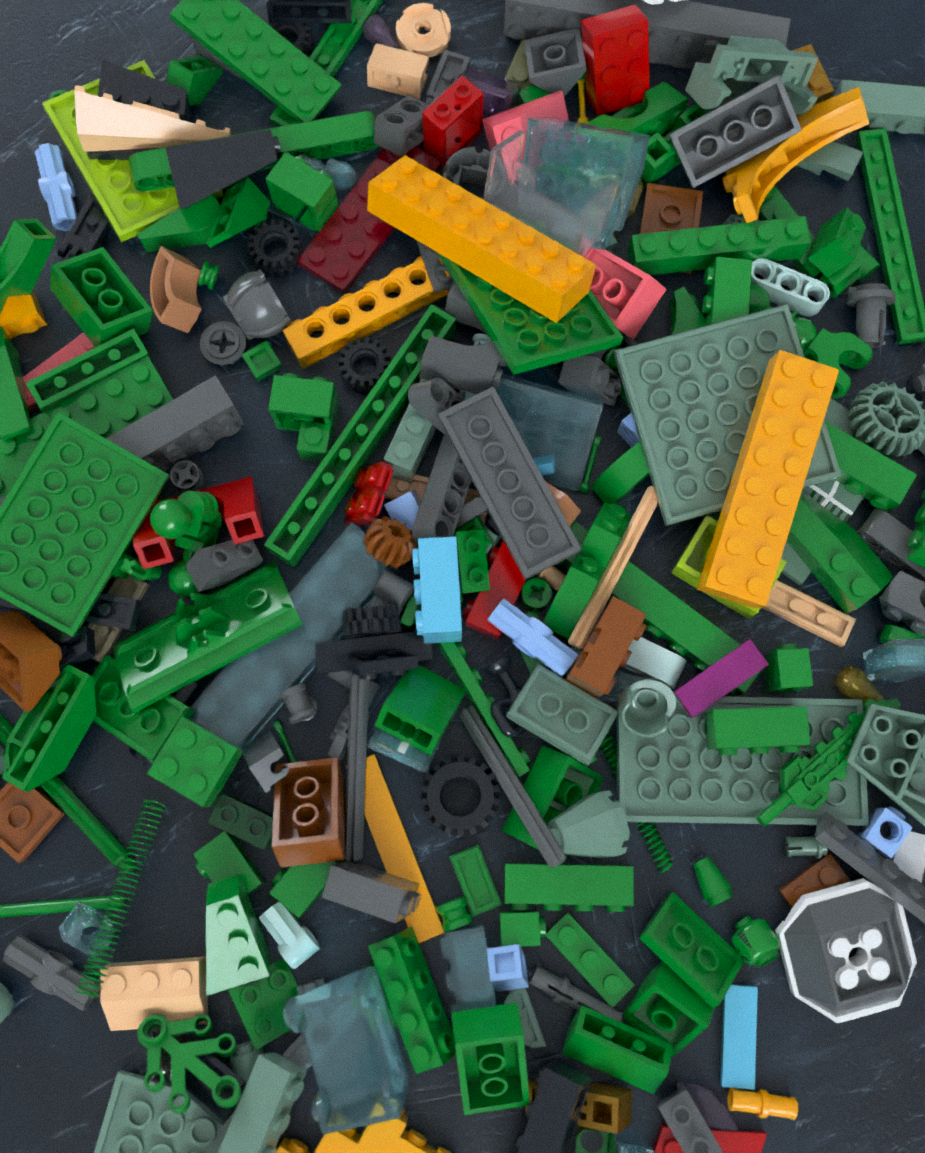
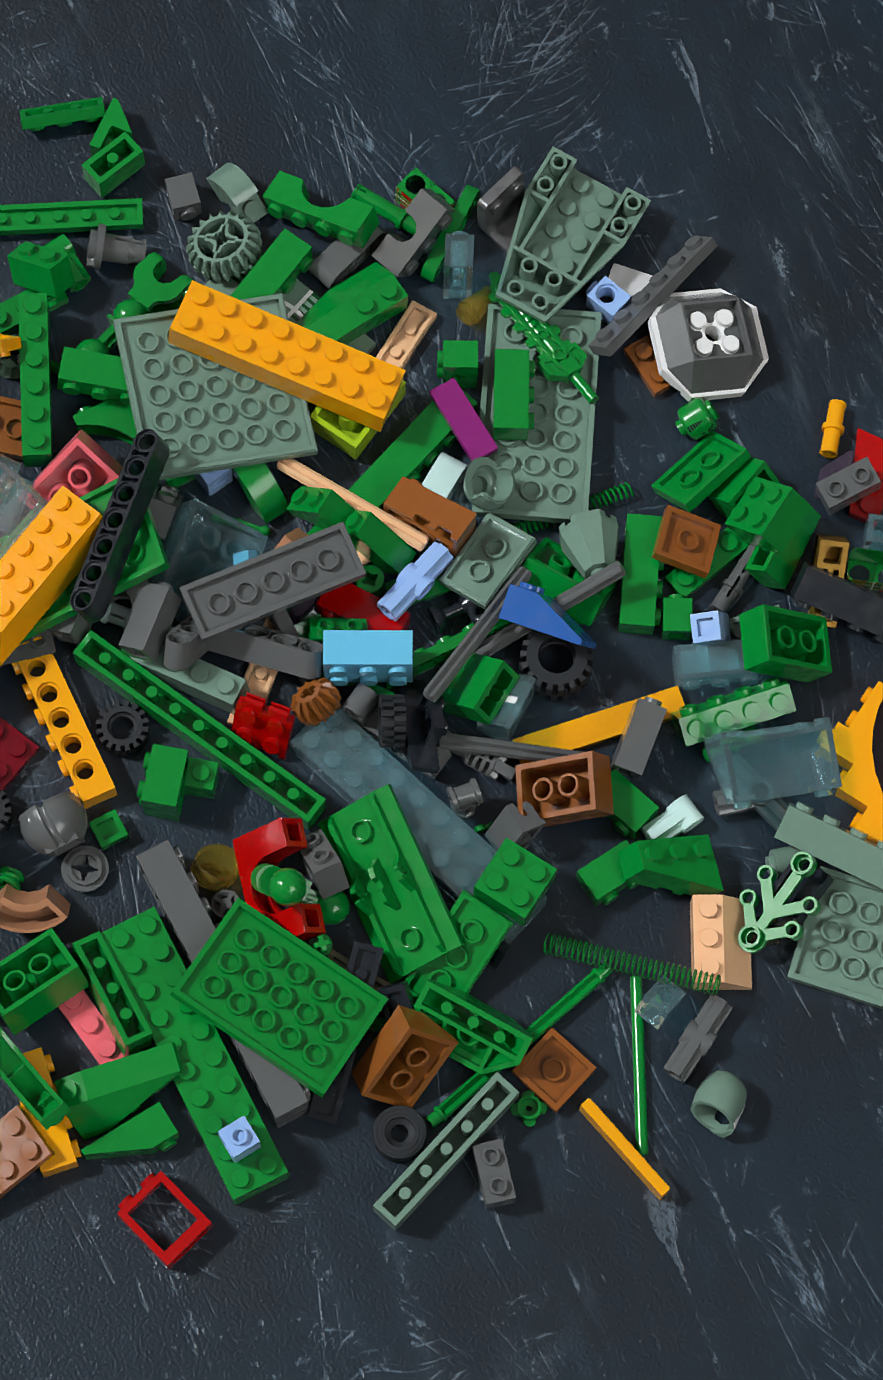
camera: 90 degrees left, 5 degrees down
dark green brick [207,793,273,850] -> none
green hinge [227,958,305,1050] -> none
light blue brick [384,489,421,530] -> none
green wheel [435,896,473,932] -> none
green tile [449,845,502,917] -> none
green cone [693,857,734,907] -> none
medium azure tile [720,984,758,1090] -> none
light aqua beam [751,258,830,317] -> none
sand green pin [785,833,828,859] -> none
none -> black beam [70,429,170,623]
none -> clear yellow hat [191,844,239,891]
none -> dark grey axle [423,566,532,702]
none -> blue slope [499,581,596,649]
none -> dark orange plate [651,505,721,578]
none -> green brick [725,476,812,554]

